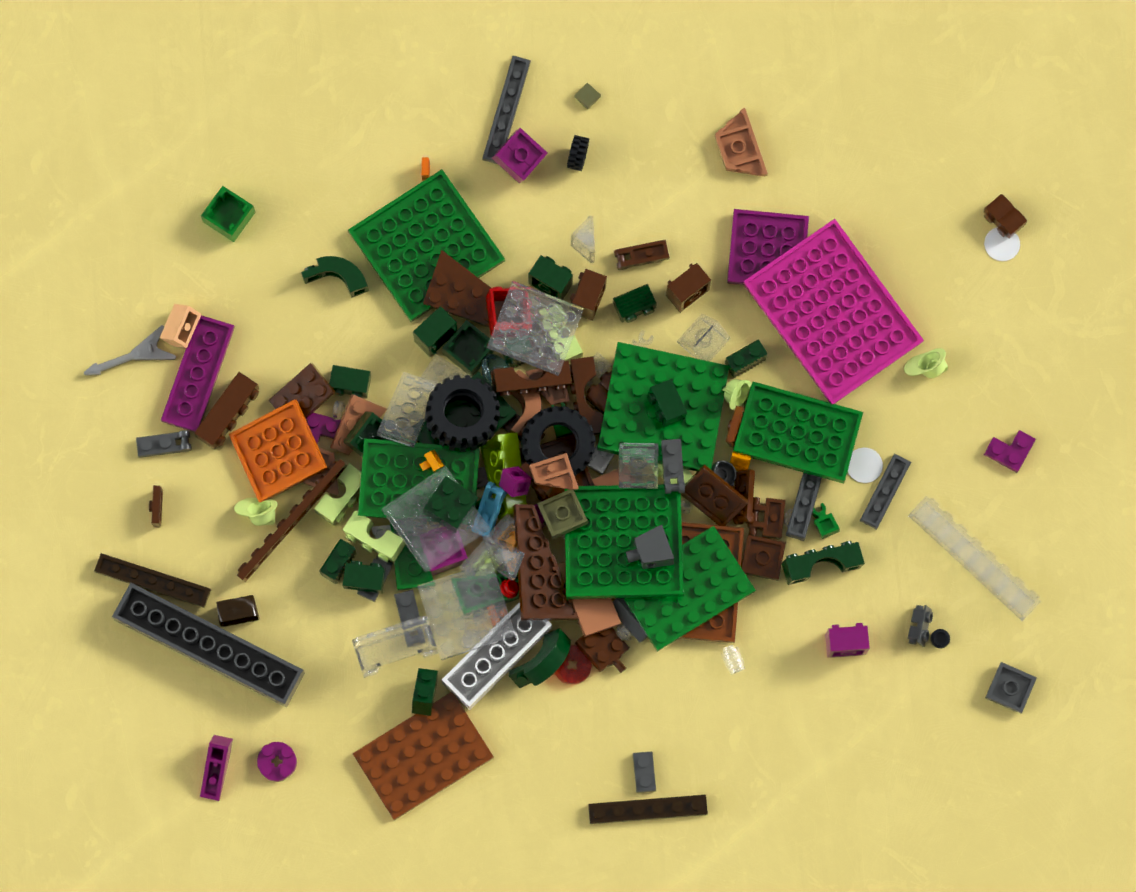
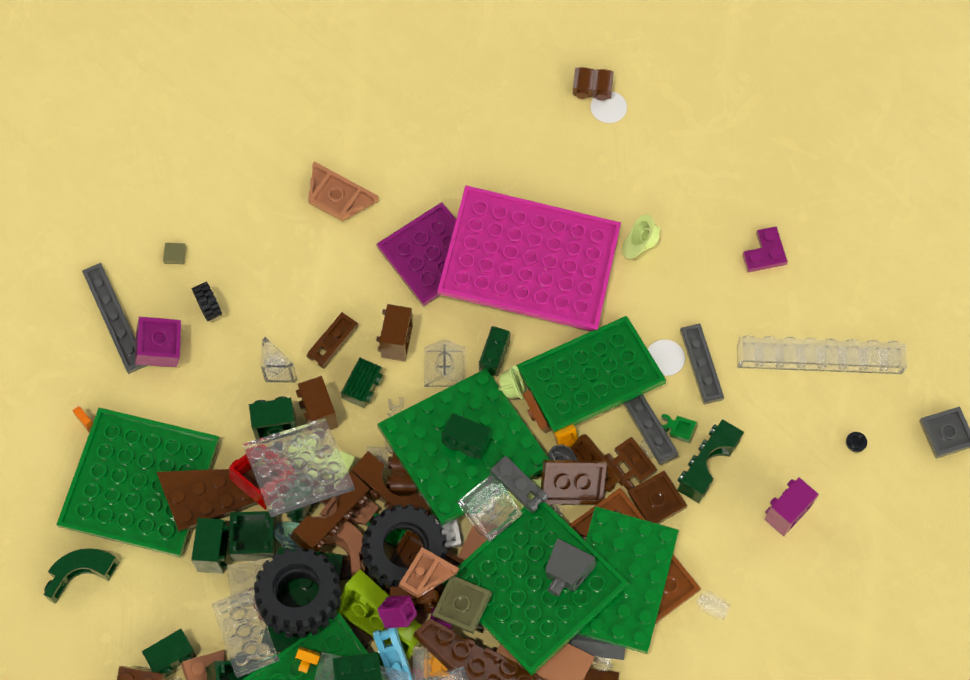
camera: 40 degrees left, 10 degrees down
dark grey hinge [908,605,933,647] -> none

